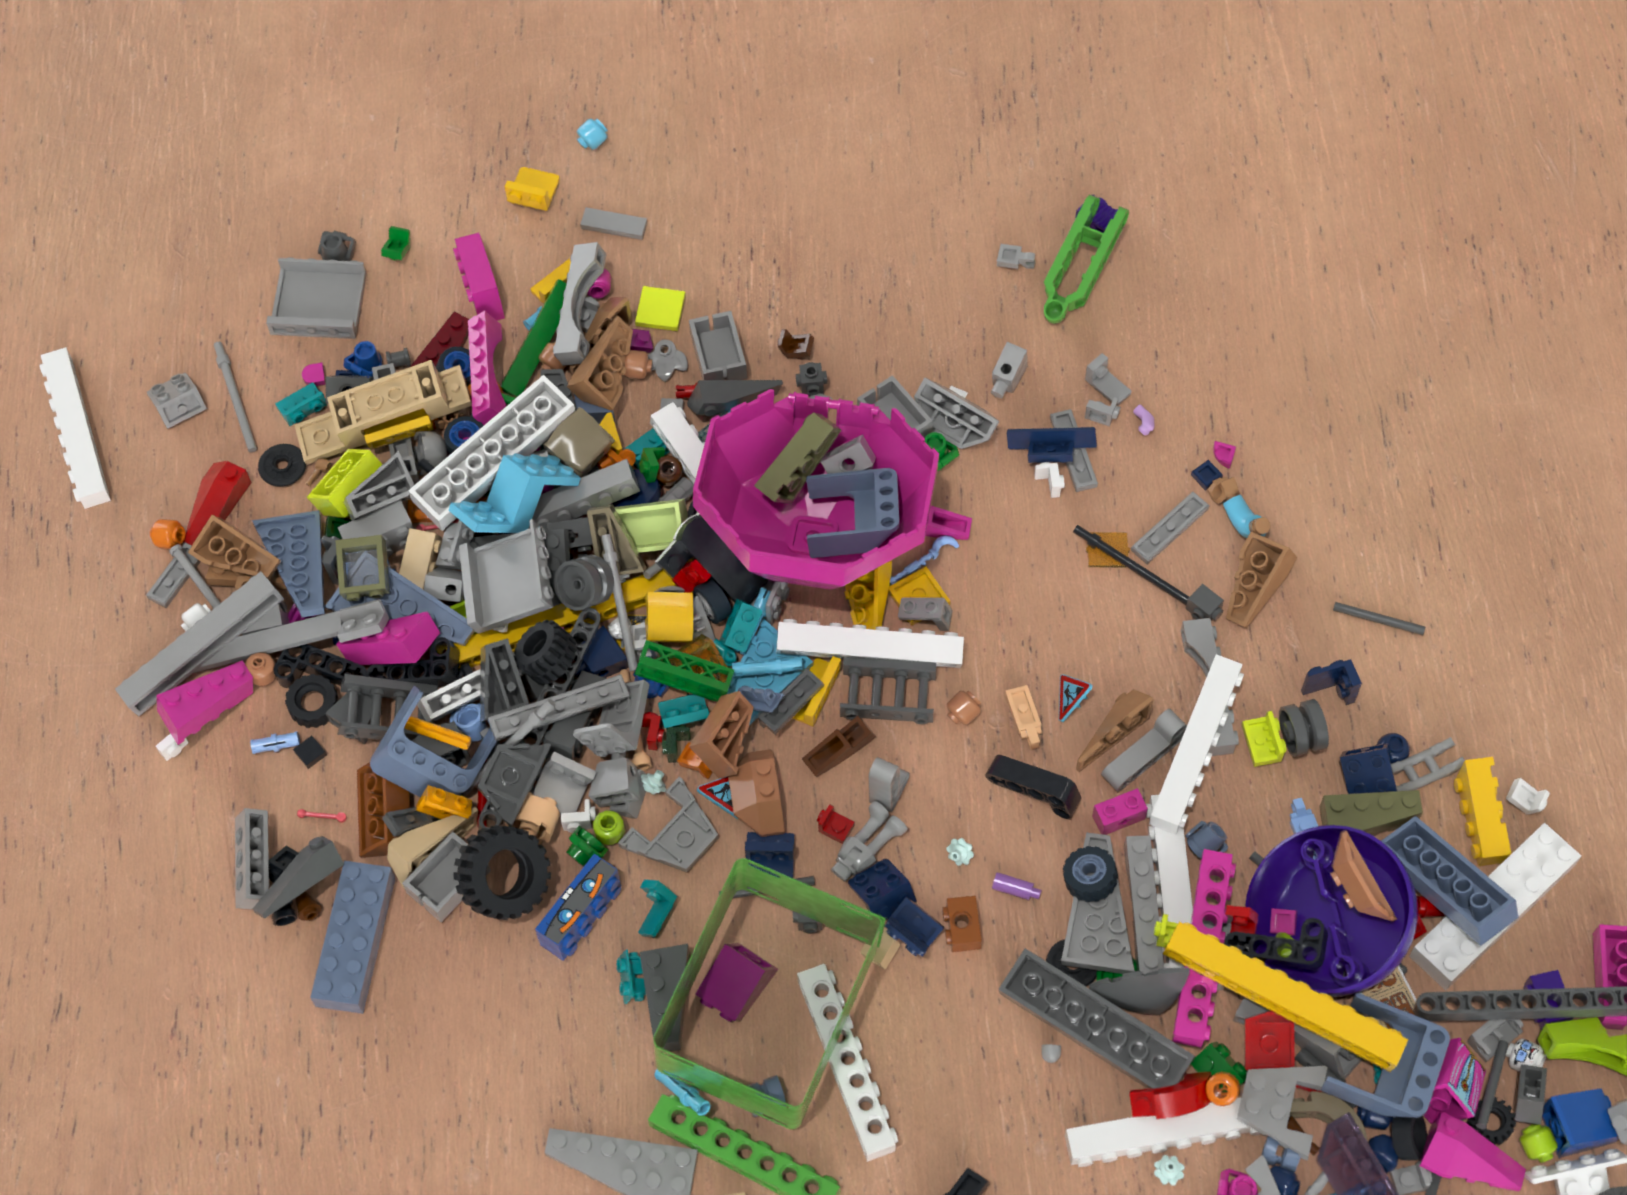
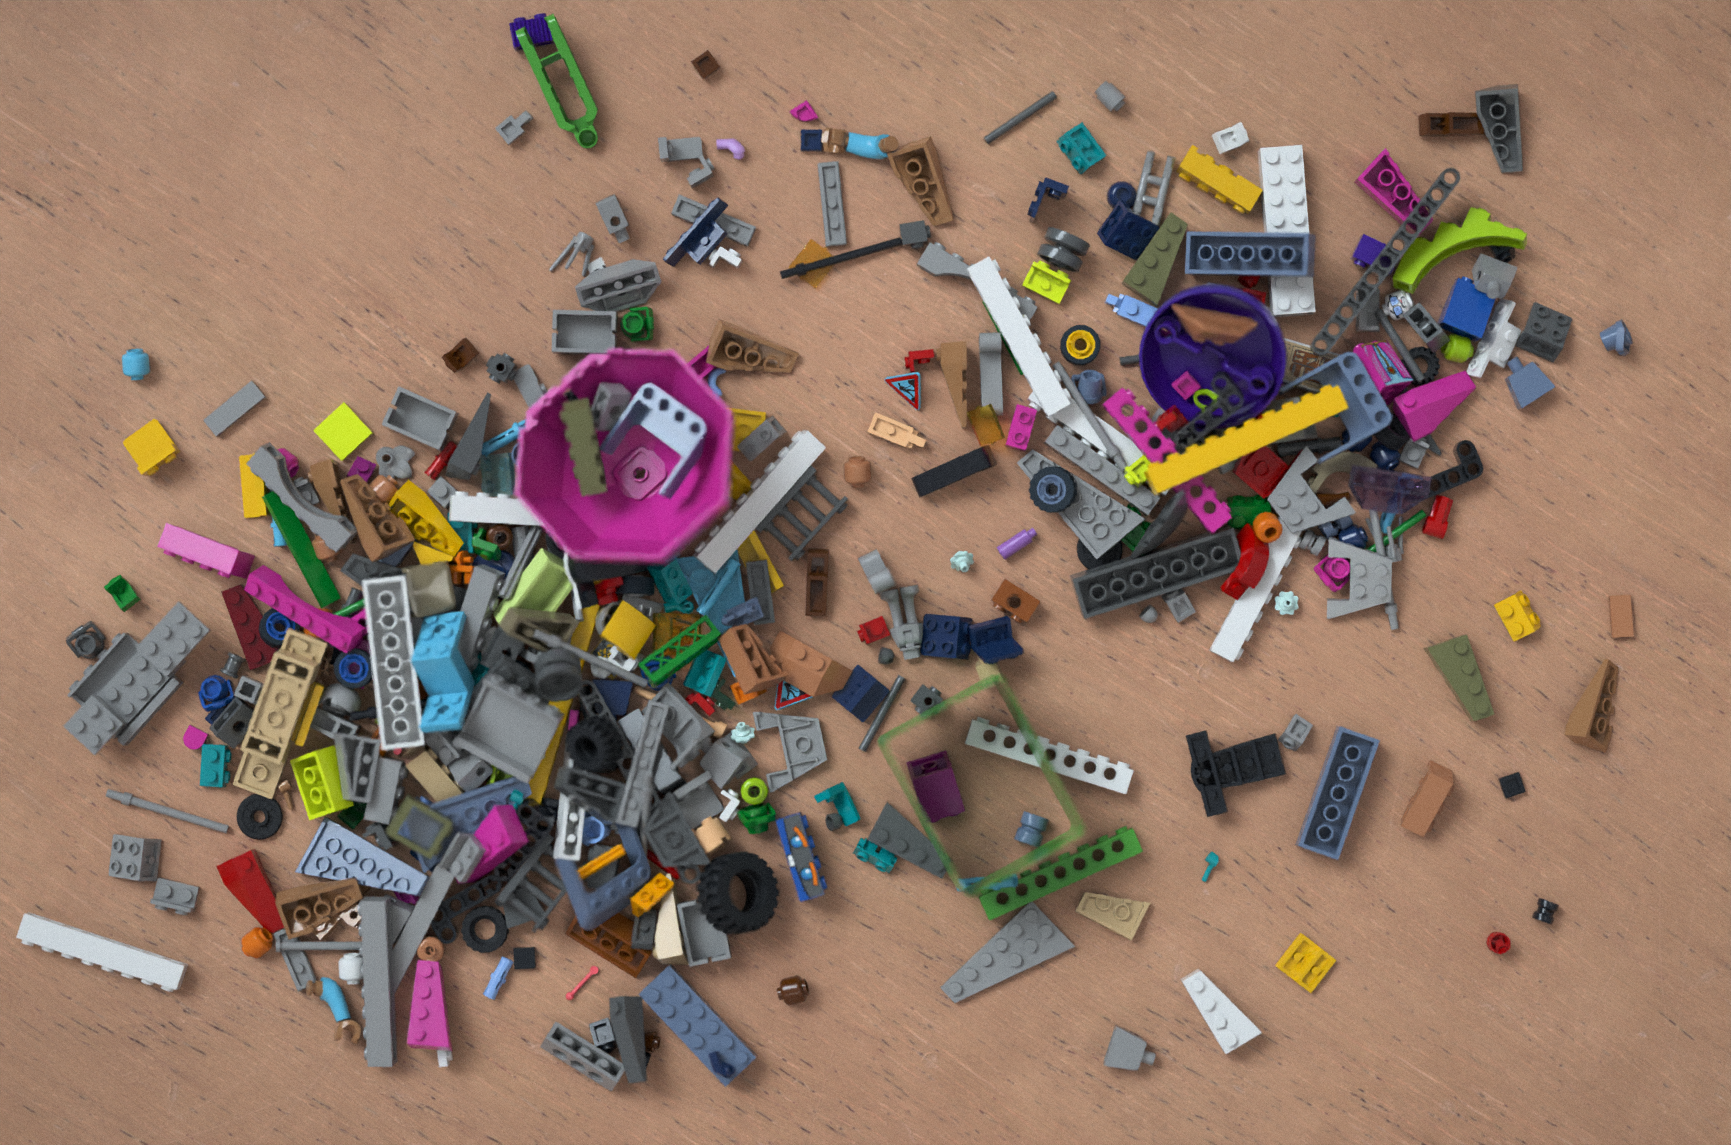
camera: 50 degrees left, 25 degrees up
none -> light grey bracket [63,602,211,755]
none -> light grey bracket [150,877,200,915]
none -> piece [306,977,361,1044]
none -> yellow wedge [388,479,464,557]
none -> light grey axle [499,525,543,599]
none -> teal hand [509,789,523,812]
none -> light grey plant [549,232,595,276]
none -> reddish brown plate [691,50,720,80]
none -> medium nougat wedge [706,319,799,373]
none -> dark blue arm [708,1051,735,1078]
none -> reddish brown head [777,975,809,1005]
none -> dark grey hinge [825,813,843,831]
none -> dark grey hinge [878,647,895,665]
none -> red bracket [905,349,934,373]
none -> clear yellow piece [967,404,1005,446]
none -> light grey bar [1053,362,1128,471]
none -> teal bracket [1057,122,1107,175]
none -> wheel [1060,325,1100,366]
none -> light grey brick [1094,81,1125,112]
none -> light grey bracket [1161,588,1196,623]
none -> light grey wheel [1298,529,1326,556]

